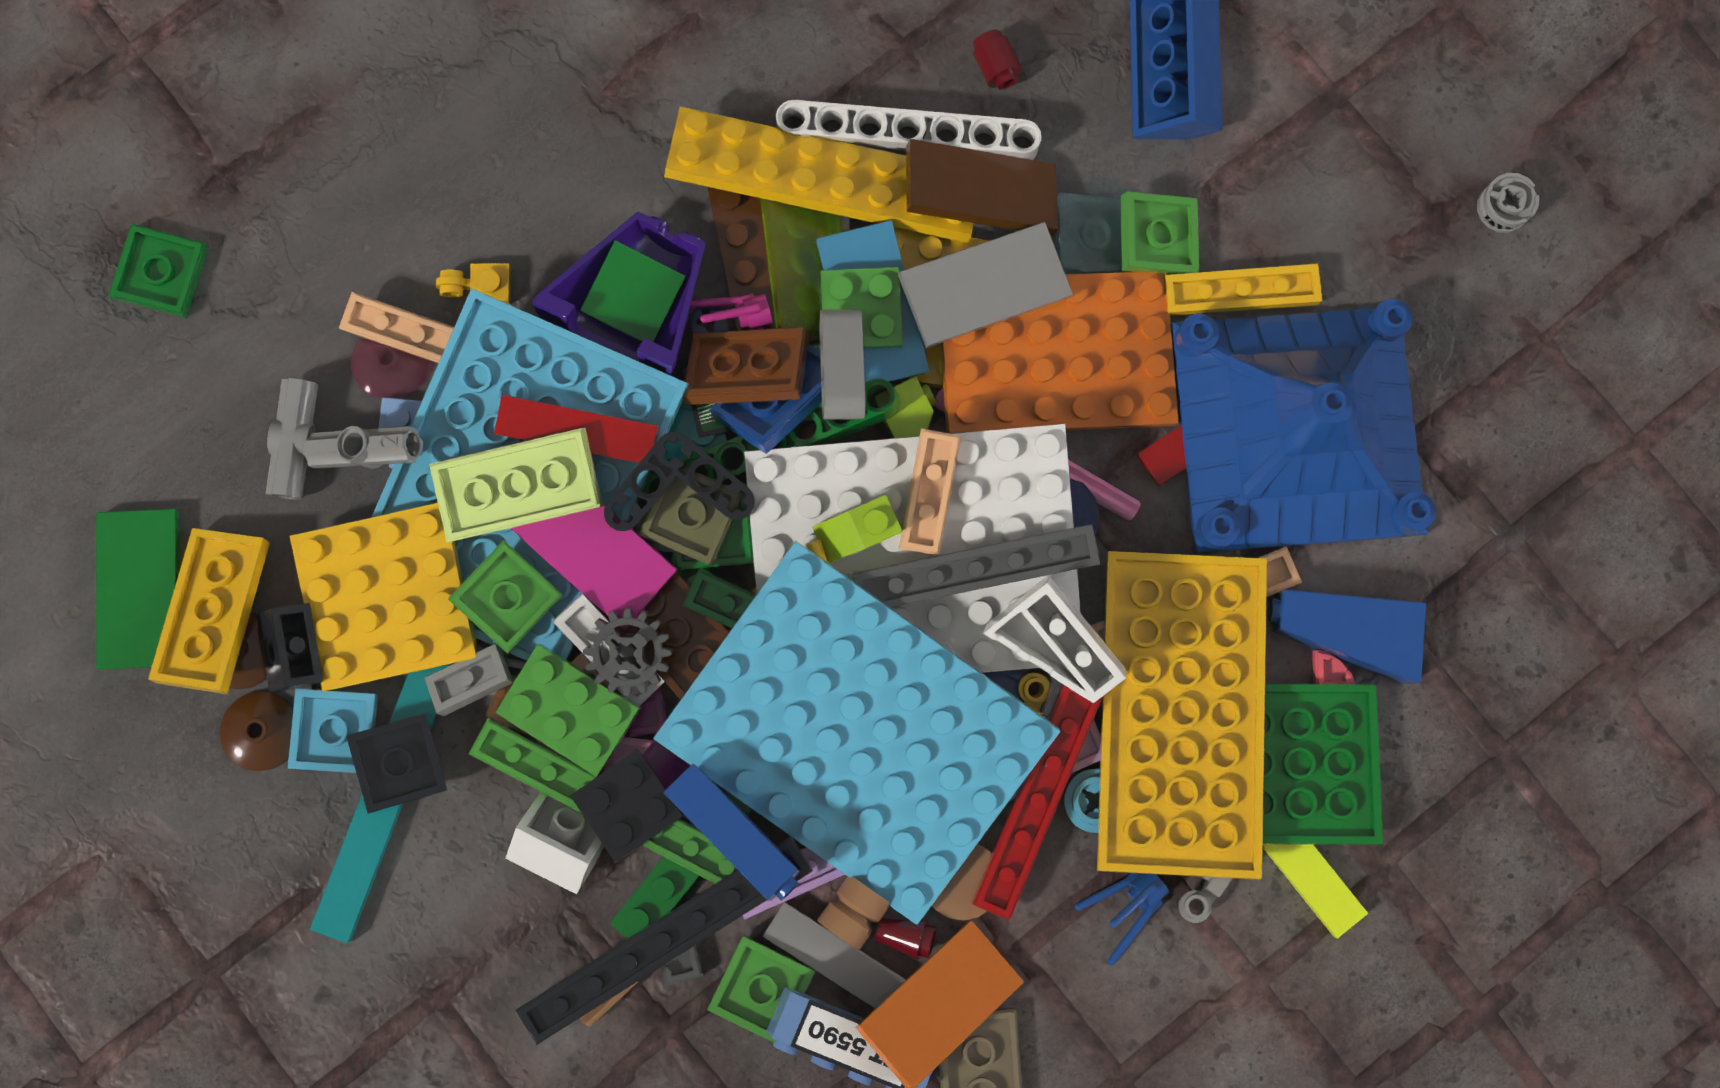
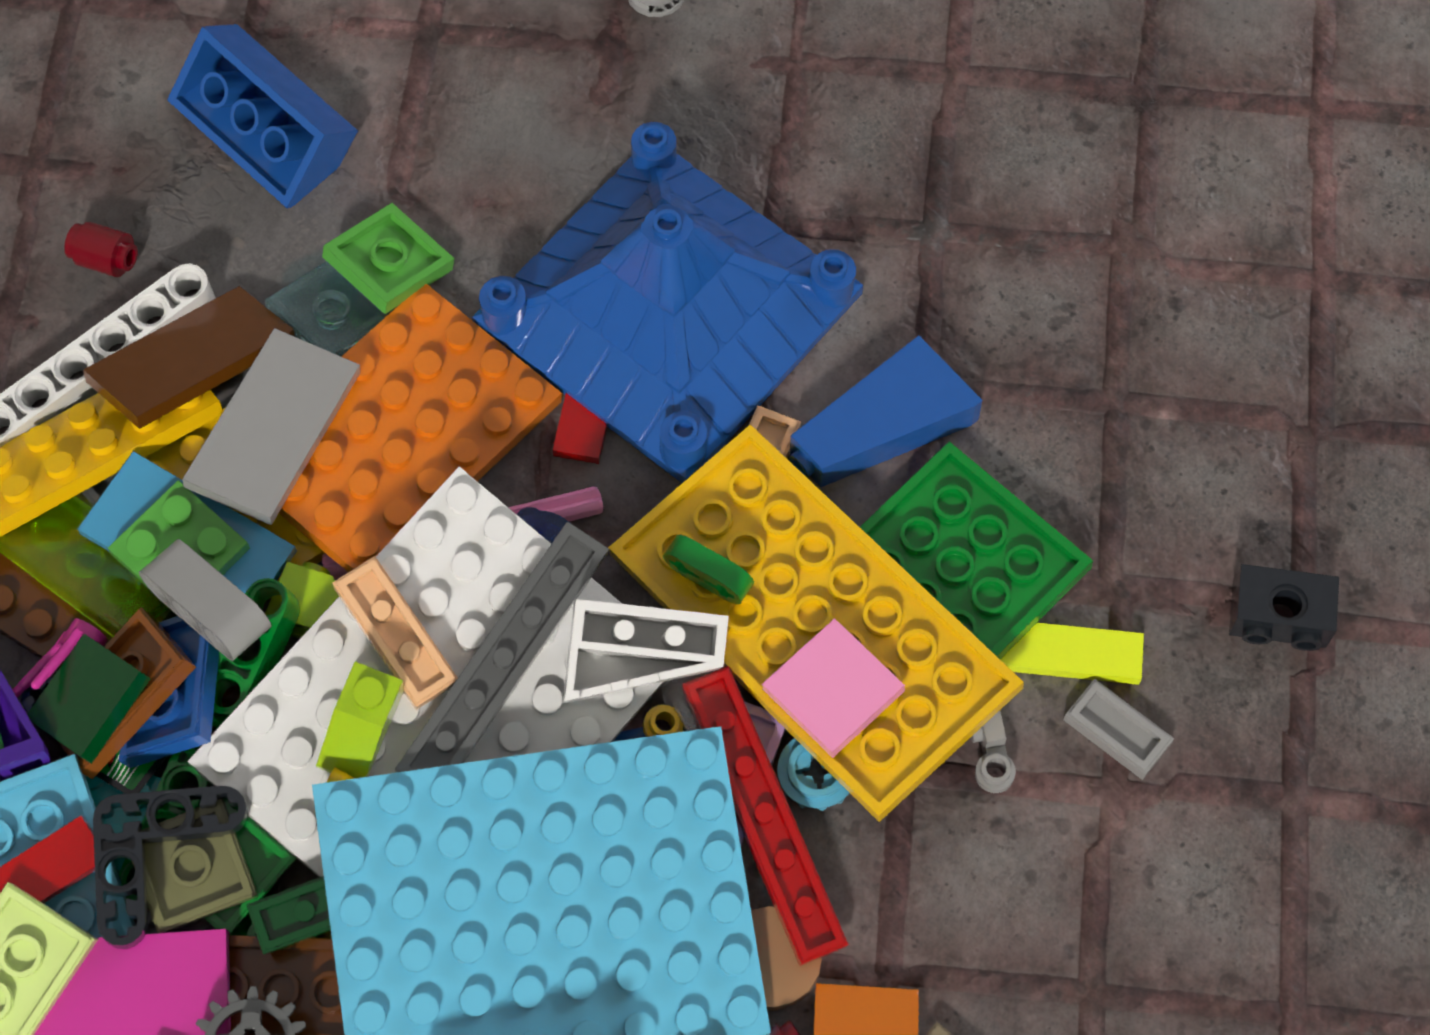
camera: 40 degrees left, 15 degrees down
blue plant [1075,873,1169,966] -> none
yellow plate [1164,264,1322,316] -> none
coral tile [1312,650,1355,684] -> none
none -> dark green tile [27,634,151,764]
none -> green beam [663,535,754,604]
none -> bright pink tile [762,618,905,758]
none -> light grey tile [1063,679,1174,780]
none -> black brick [1229,564,1339,651]

